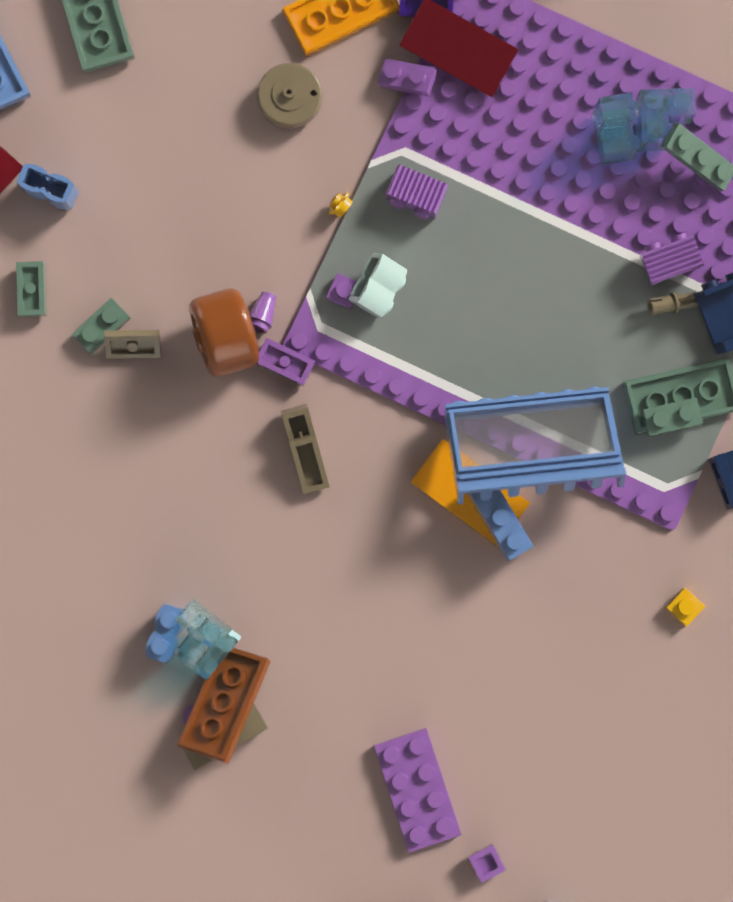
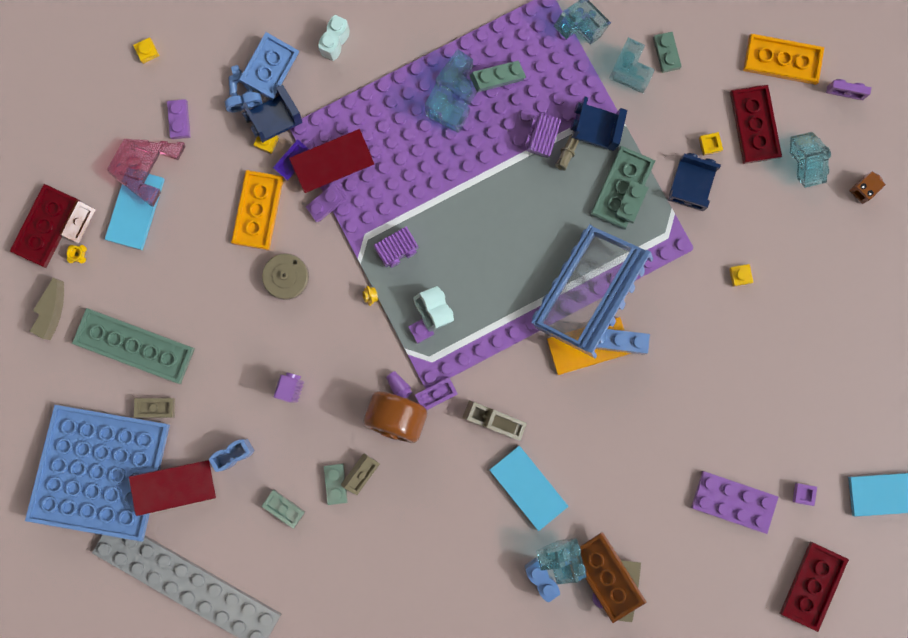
camera: 50 degrees left, 0 degrees up
none -> dark tan plate [134,398,175,418]
none -> medium lavender brick [273,372,304,403]
none -> medium azure tile [489,445,569,531]

